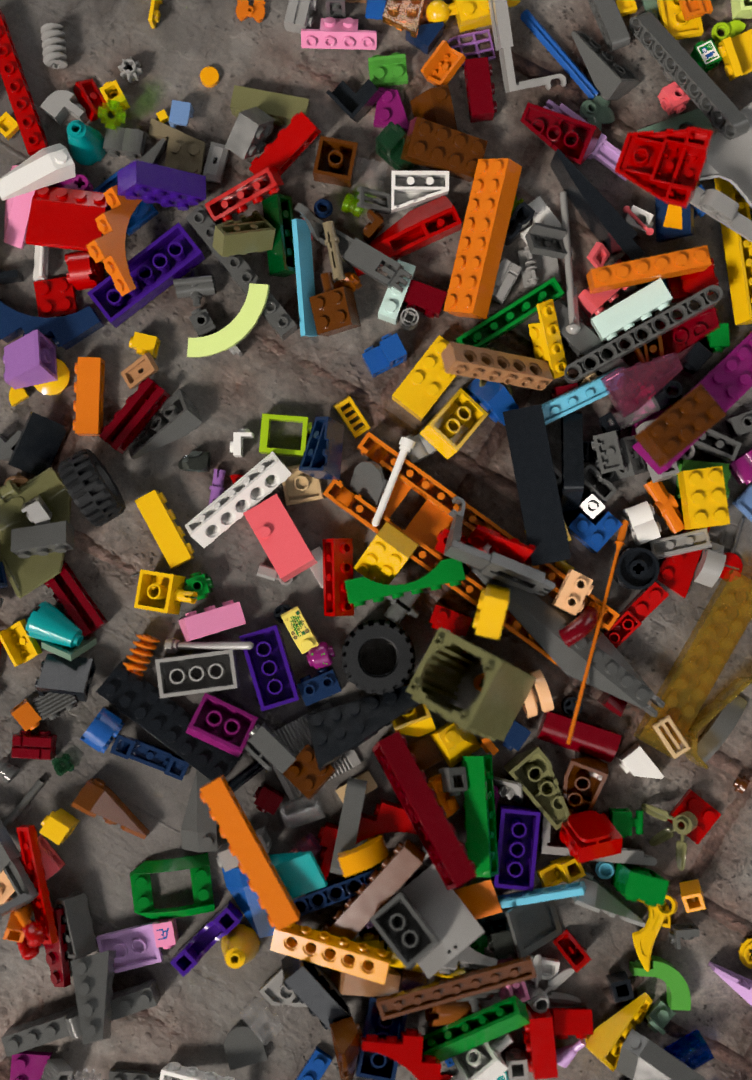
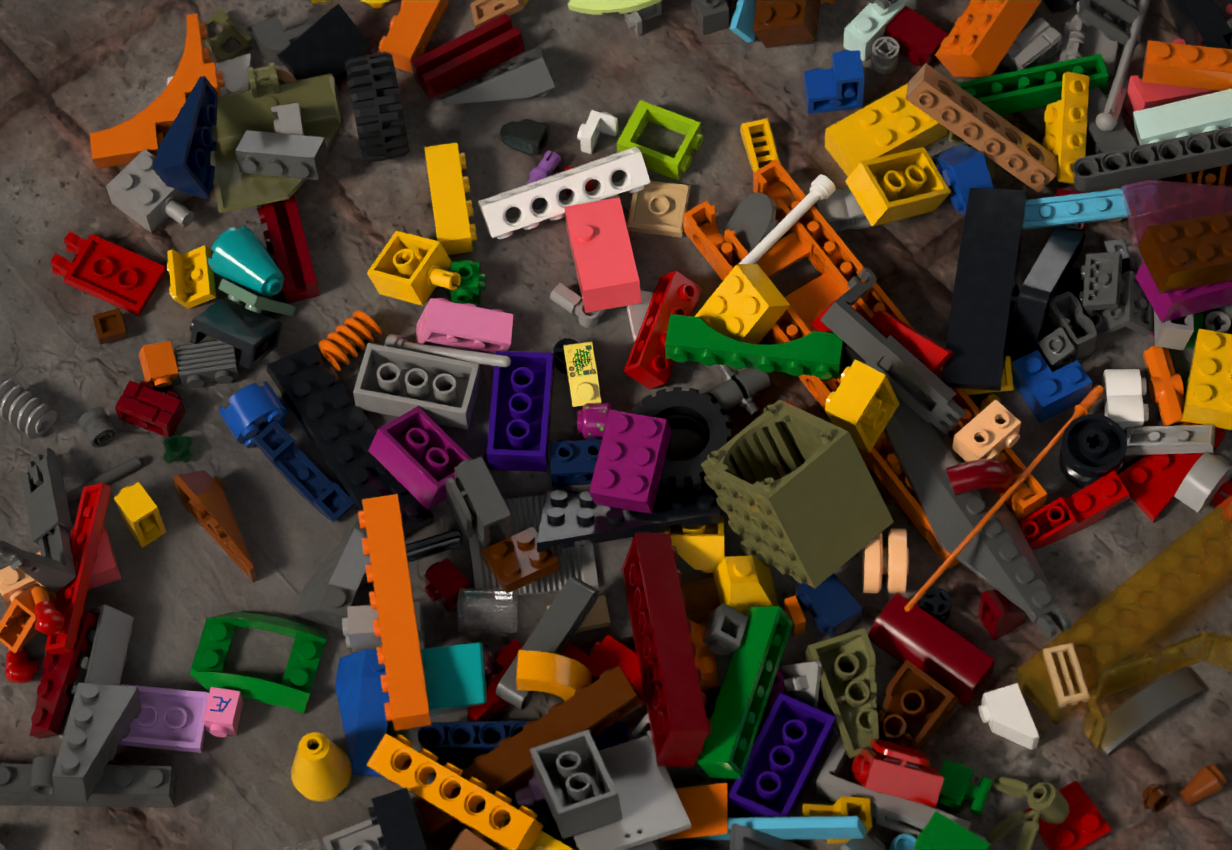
camera: 25 degrees right, 25 degrees down
dark purple arch [170,901,243,977] -> none
dark blue wedge [299,416,344,480] -> none
none -> magenta brick [589,410,672,514]

